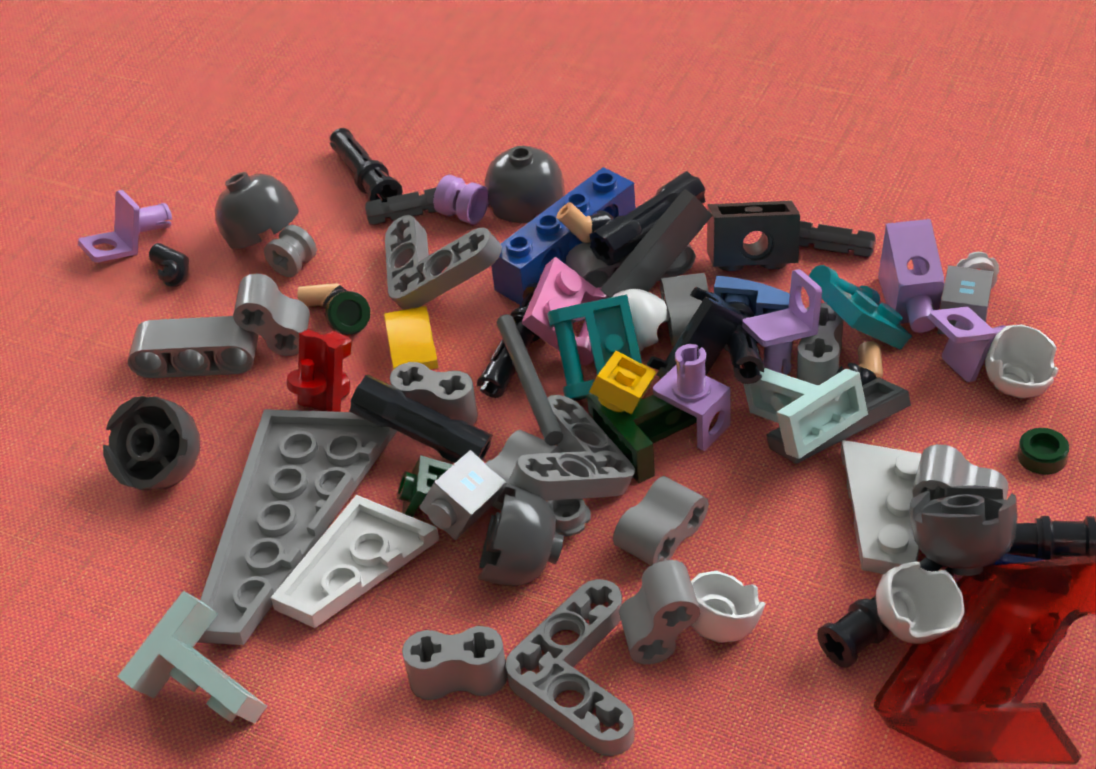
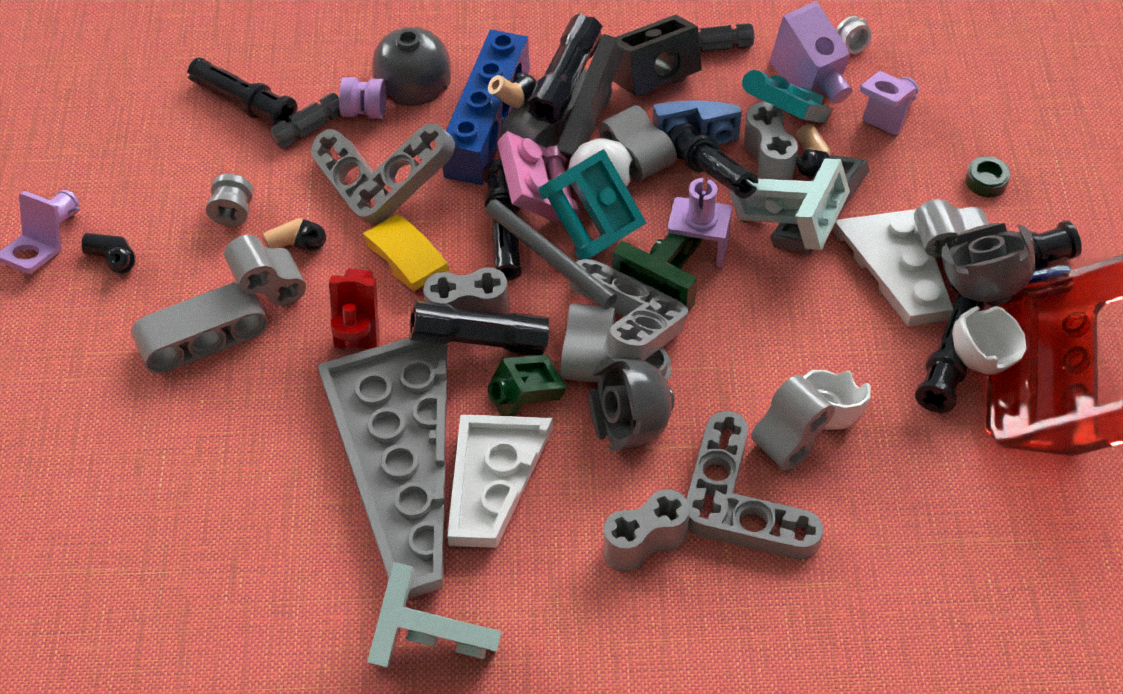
camera: 30 degrees left, 10 degrees up
dark grey cylinder [103,396,200,490] -> none
dark grey cylinder [215,172,299,249] -> none
dark green tile [325,291,371,334] -> none
brick [419,450,507,540] -> none
yellow plate [589,351,657,414] -> none
light grey axle [613,476,709,565] -> none
black hinge [647,287,744,378] -> none
lavender bracket [742,269,822,375] -> none
light grey brick [937,265,994,335] -> none
white hair [985,324,1059,399] -> none

